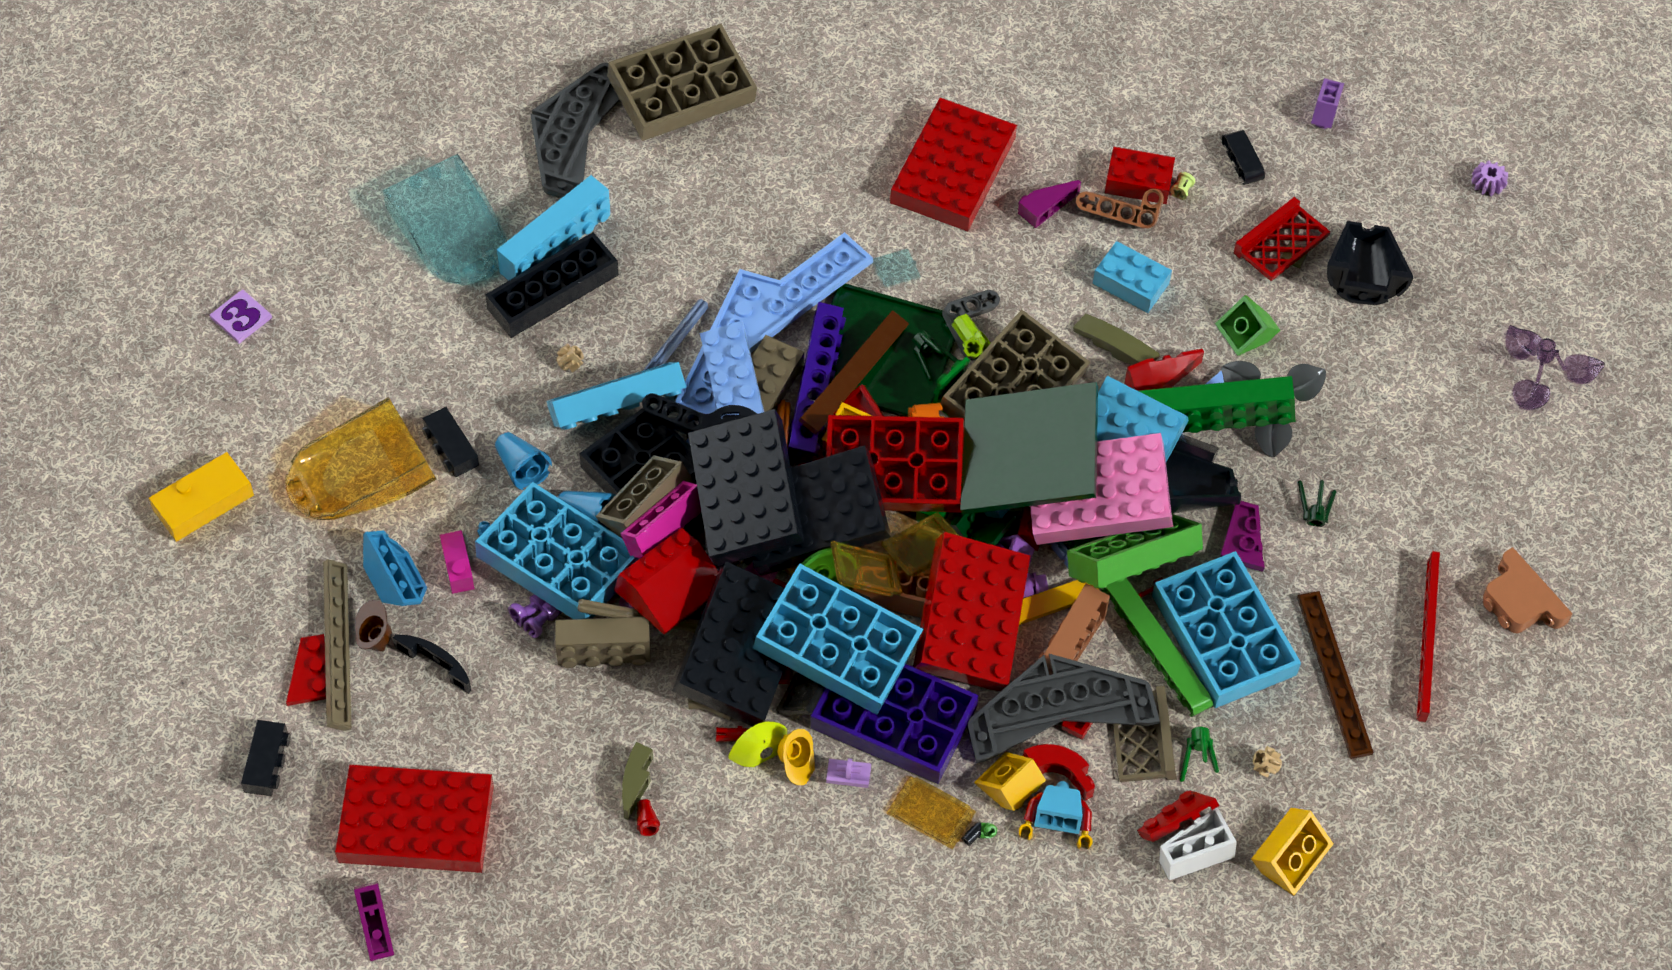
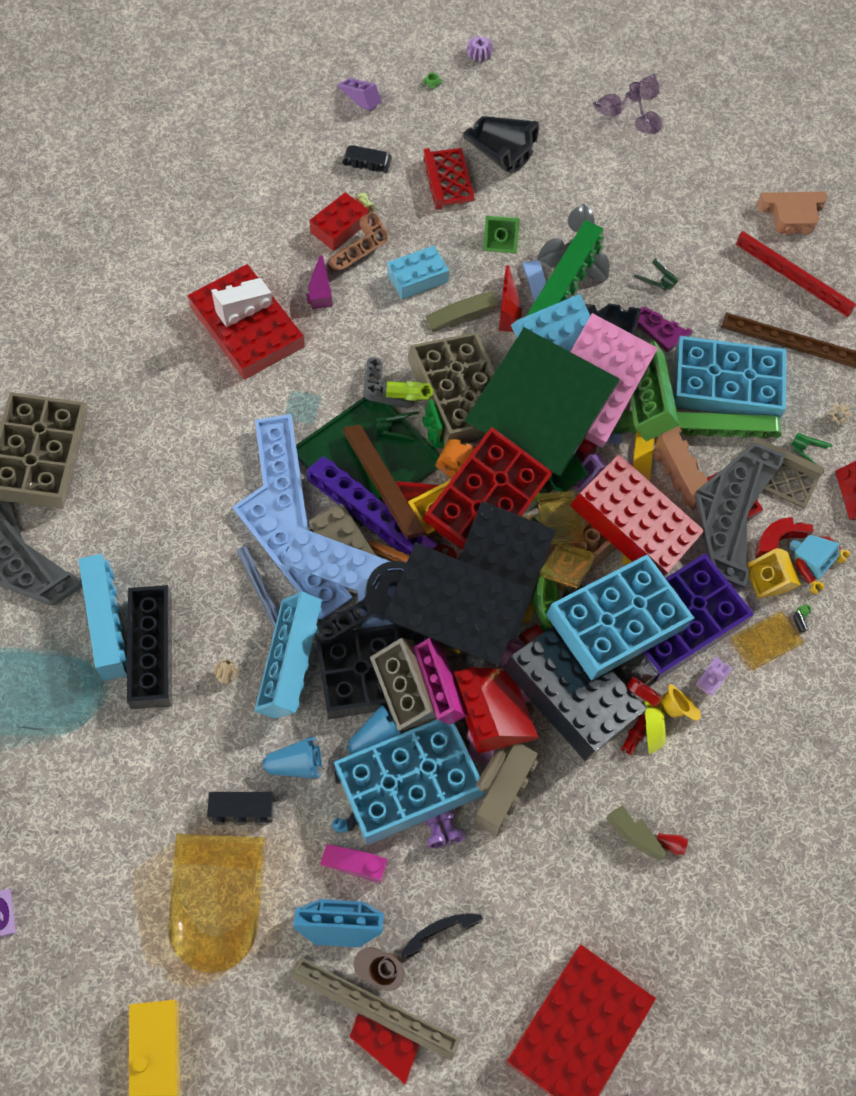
camera: 60 degrees left, 5 degrees up
none -> white wedge [211,278,273,327]
none -> bright green plate [423,73,442,89]
none -> red beam [626,677,663,707]

